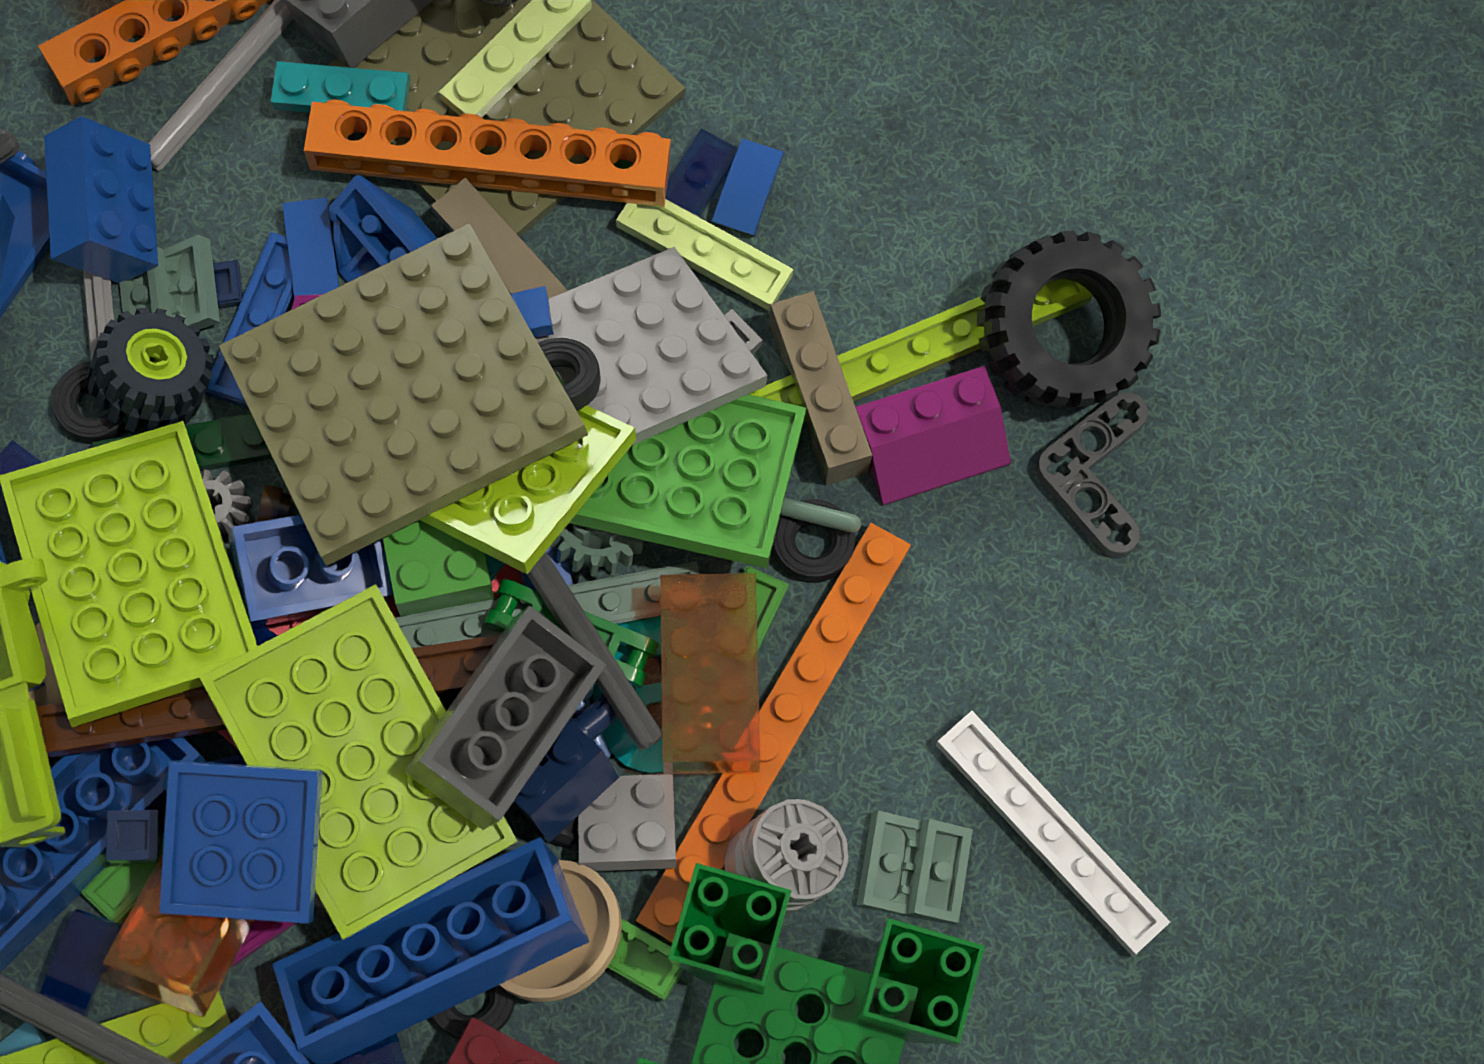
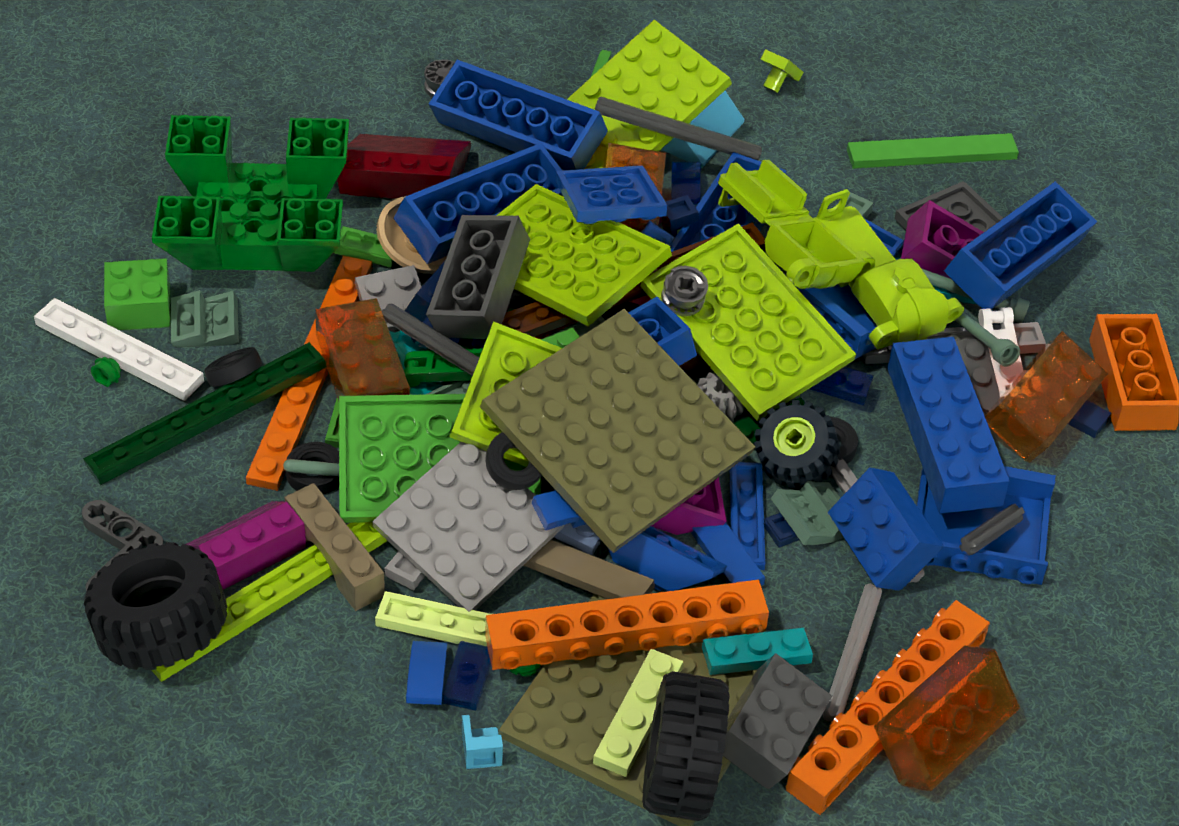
camera: 165 degrees right, 25 degrees down
light grey wheel [724,799,849,917] -> none
none -> dark green tile [83,342,327,485]
none -> green plate [91,357,121,387]
none -> bright green brick [104,258,171,330]
none -> black tyre [204,347,262,387]
none -> medium azure panel [462,715,503,769]
none -> flat silver wheel [661,266,708,316]

